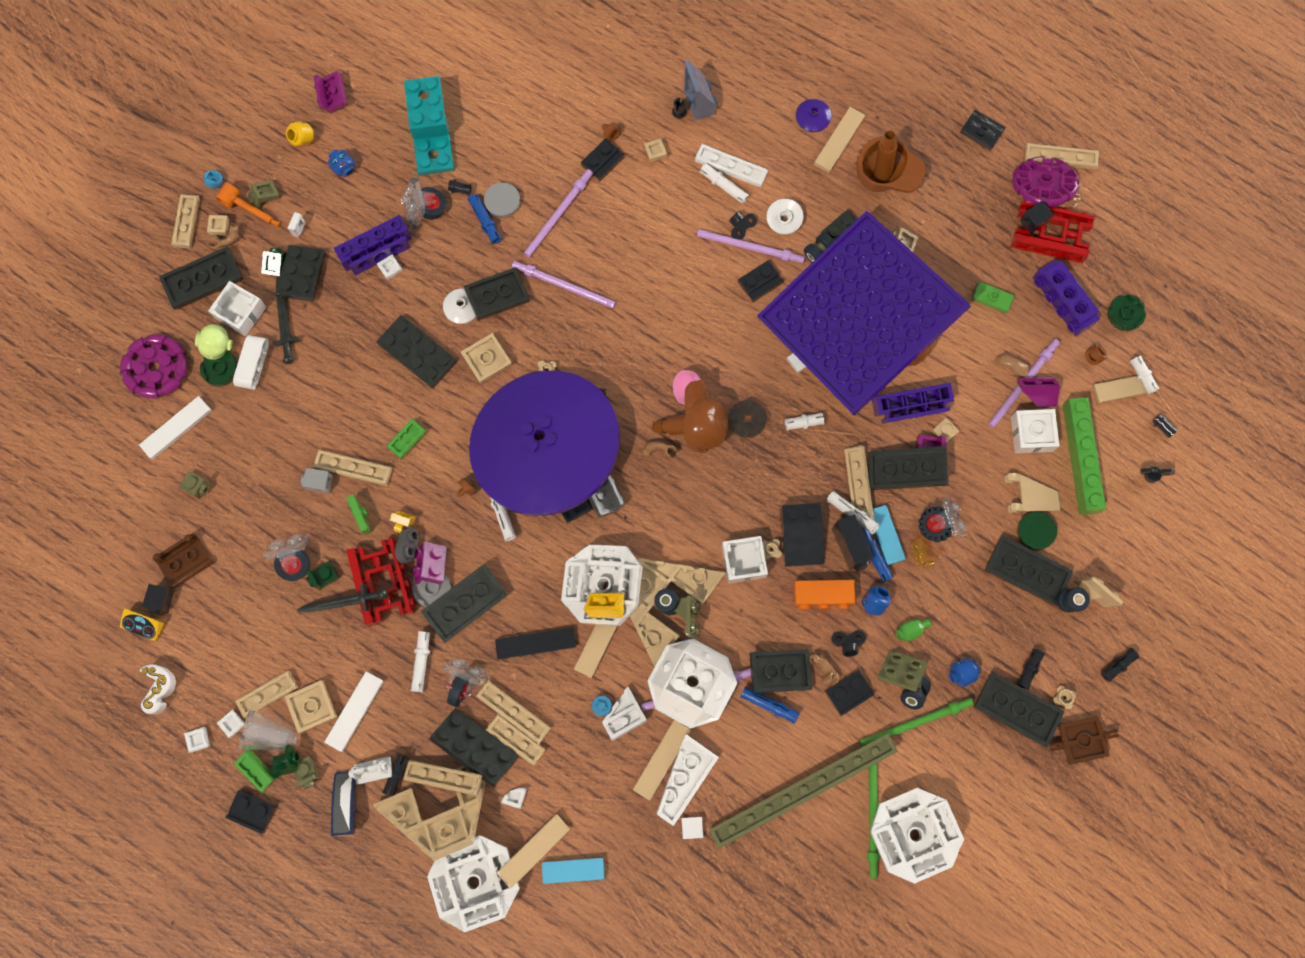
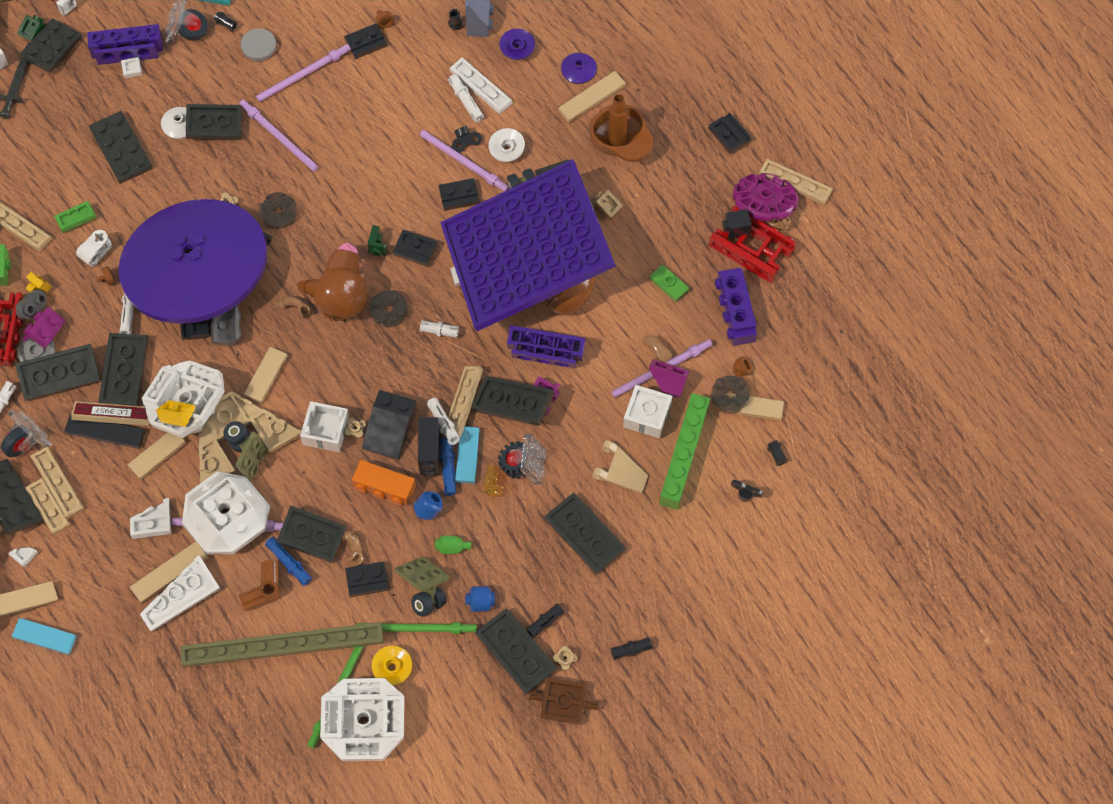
camera: 20 degrees right, 10 degrees down
tan plate [461,333,512,384] -> none
blue pin [467,194,502,245] -> none
dark azure tile [592,696,612,716] -> none
tan plate [644,138,667,163] -> none
white tile [681,817,703,839] -> none
black piece [831,631,866,657] -> none
tan plate [931,418,959,443] -> none
dark green tile [1017,511,1057,550] -> none
plate [1056,577,1123,613] -> none
dark green tile [1107,295,1146,331] -> none
white pin [1130,356,1160,395] -> none
none -> tile [71,401,150,426]
none -> white piece [76,230,112,267]
none -> pearl dark grey plate [98,333,148,406]
none -> dark orange piece [238,560,280,612]
none -> tan tile [244,347,288,404]
none -> clear smoke plate [259,192,297,228]
none -> dark green bracket [367,225,387,256]
none -> yellow dish [372,646,412,685]
none -> black plate [393,229,438,267]
none -> dark purple dish [499,29,535,60]
none -> clear smoke plate [711,376,750,414]

